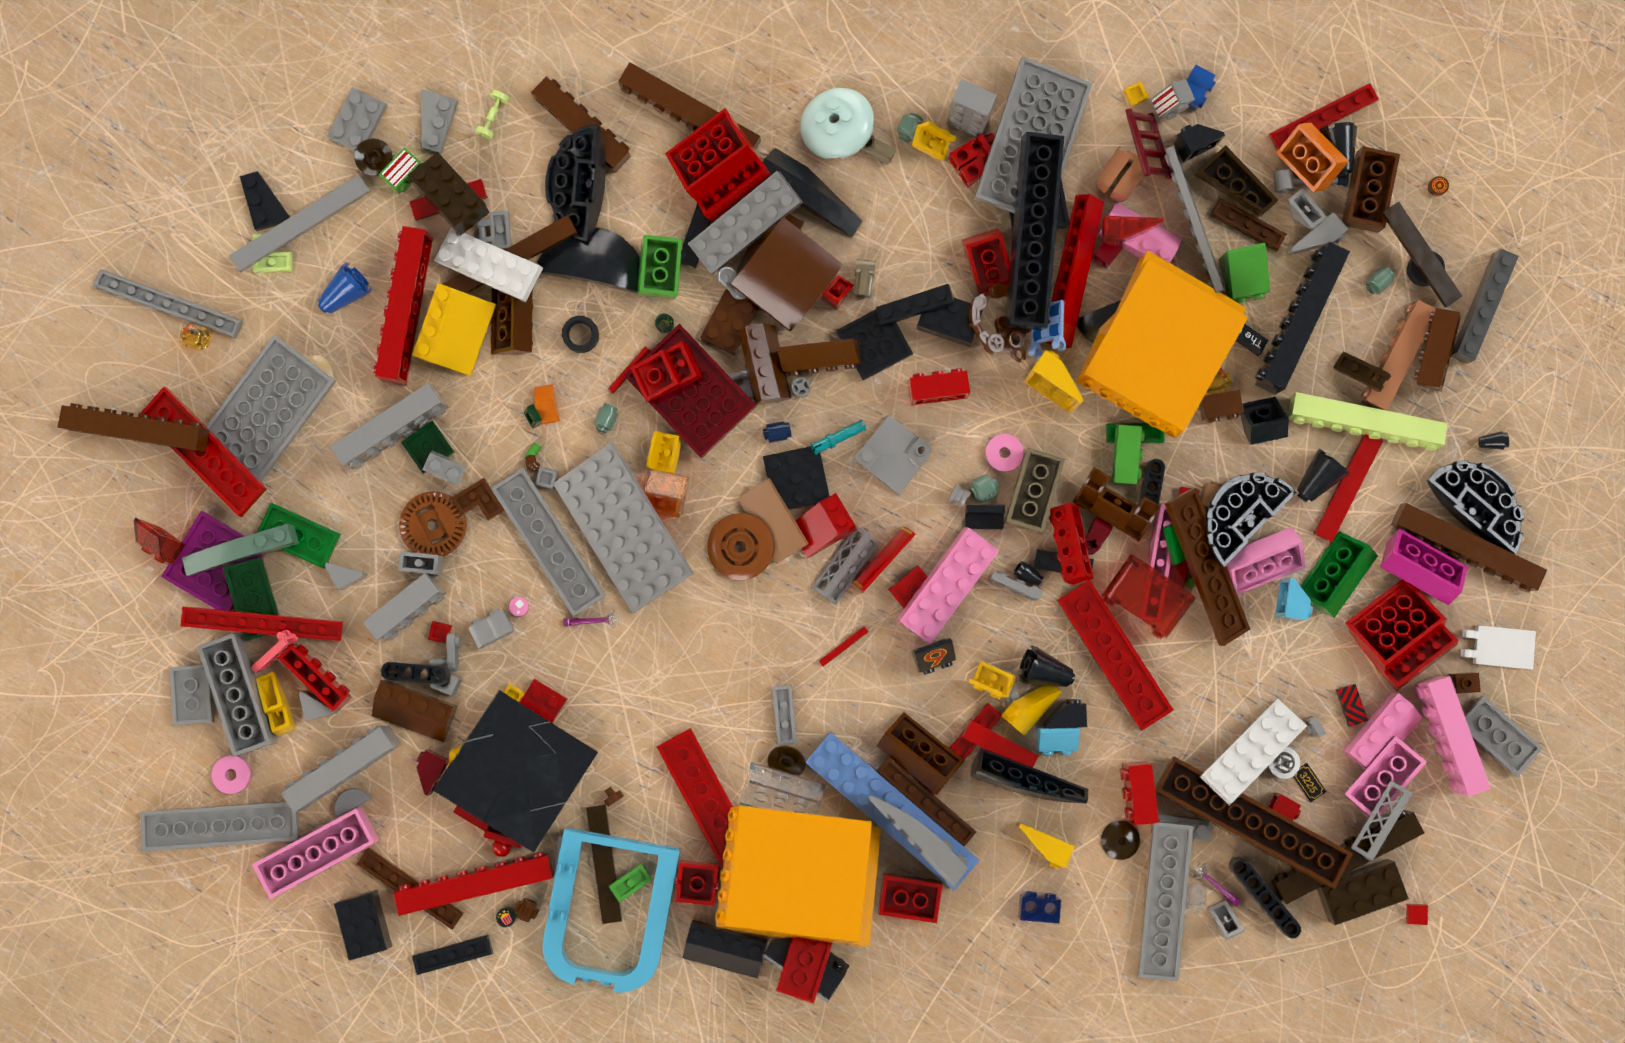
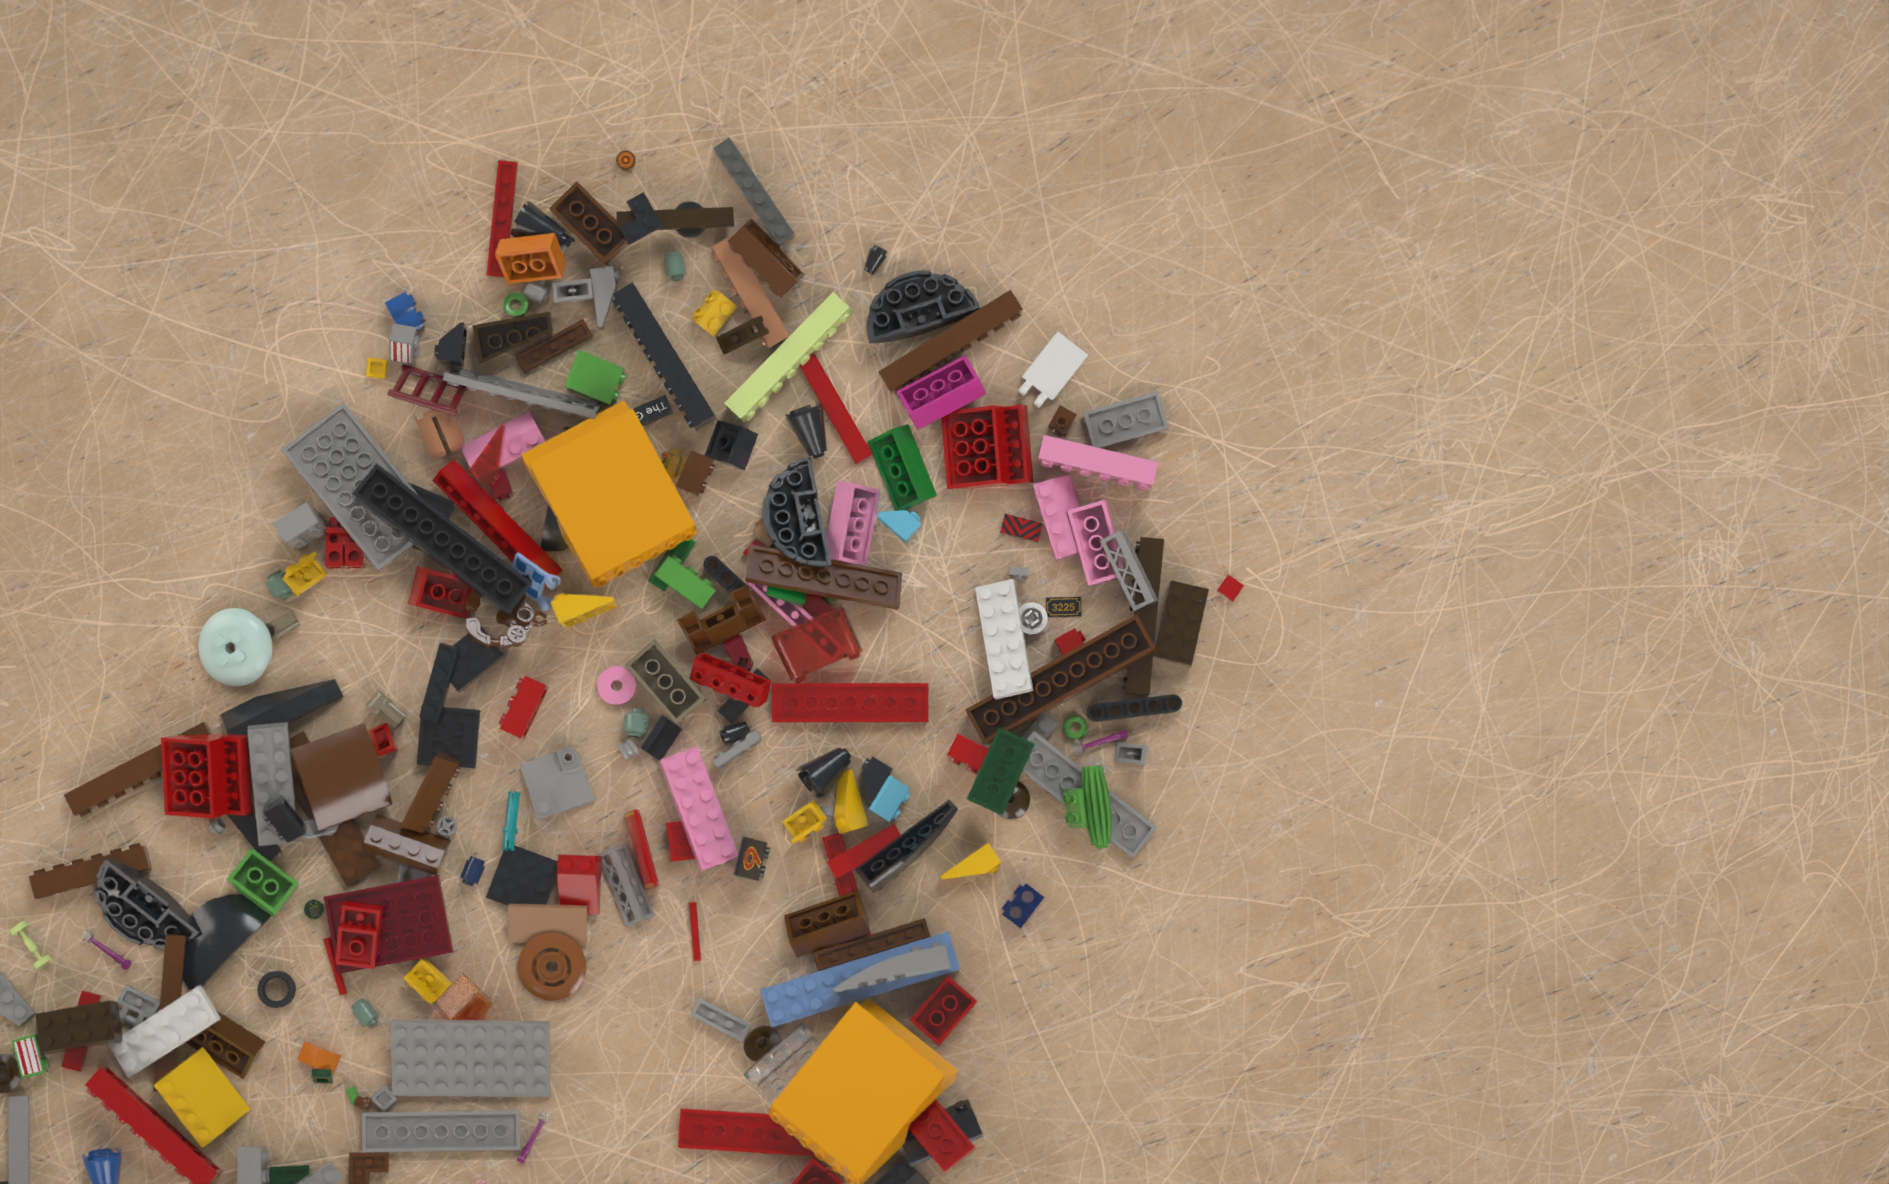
camera: 65 degrees left, 0 degrees up
none -> magenta piece [80,928,132,970]
none -> light grey plate [208,817,226,835]
none -> black slope [262,795,306,843]
none -> bright green piece [503,292,528,317]
none -> black plate [619,192,663,245]
none -> yellow bracket [691,289,738,337]
none -> dark green plate [966,727,1035,816]
none -> bright green plate [1062,765,1112,849]
none -> bright green piece [1063,715,1088,740]

